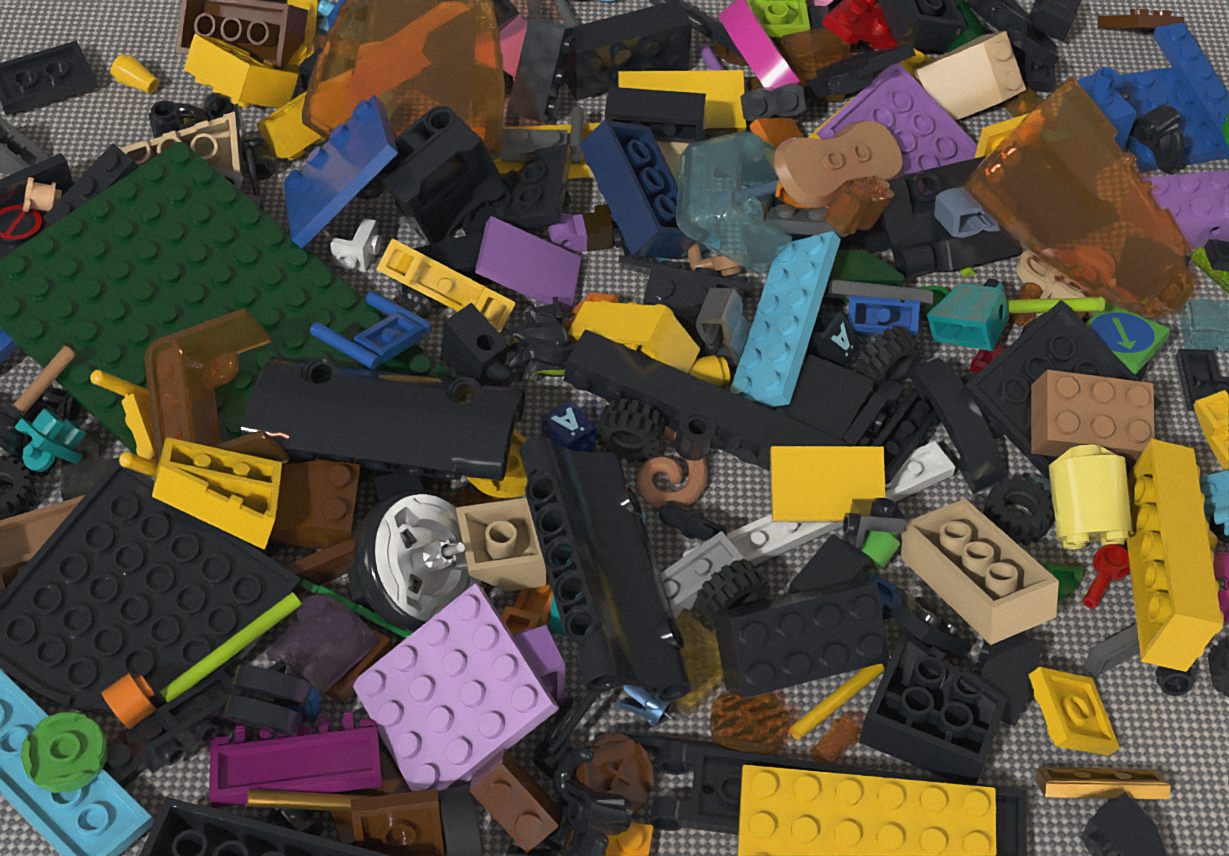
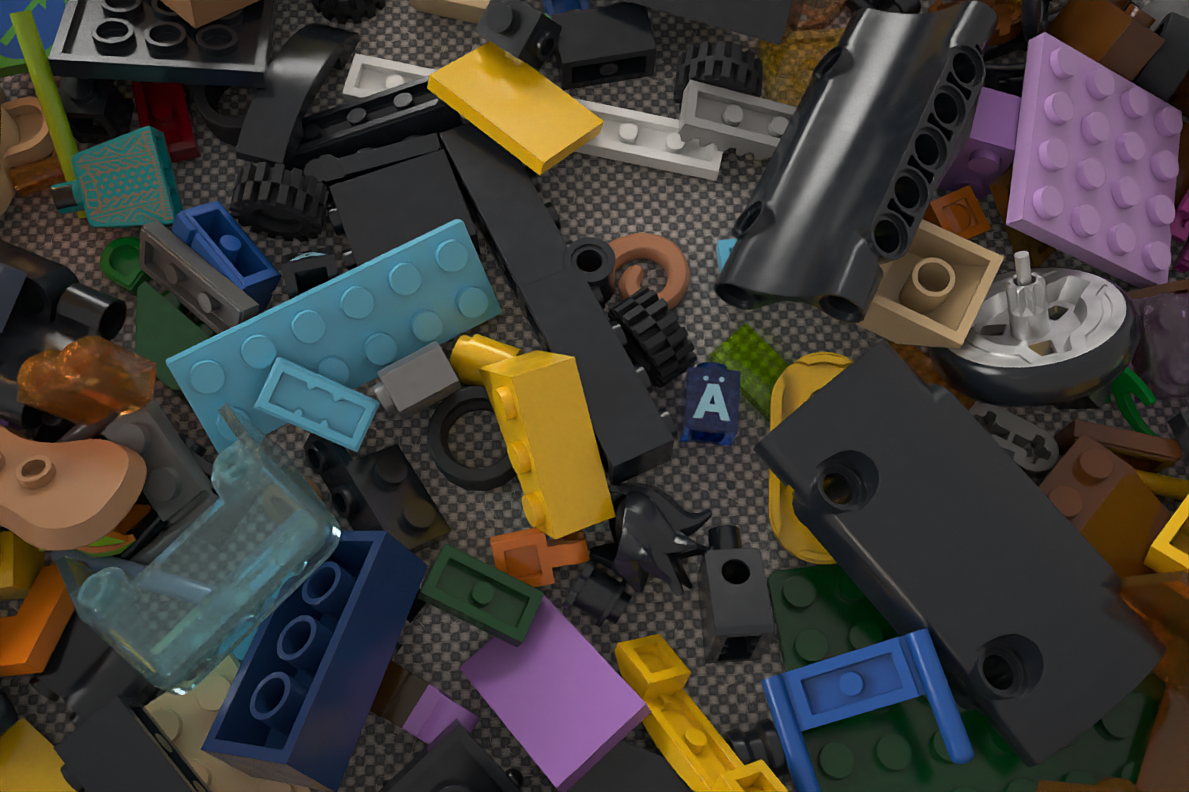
camera: 140 degrees left, 20 degrees up
black pin [659,500,727,542] -> none
none -> medium azure plate [254,356,380,452]
none -> dark green plate [417,543,544,647]

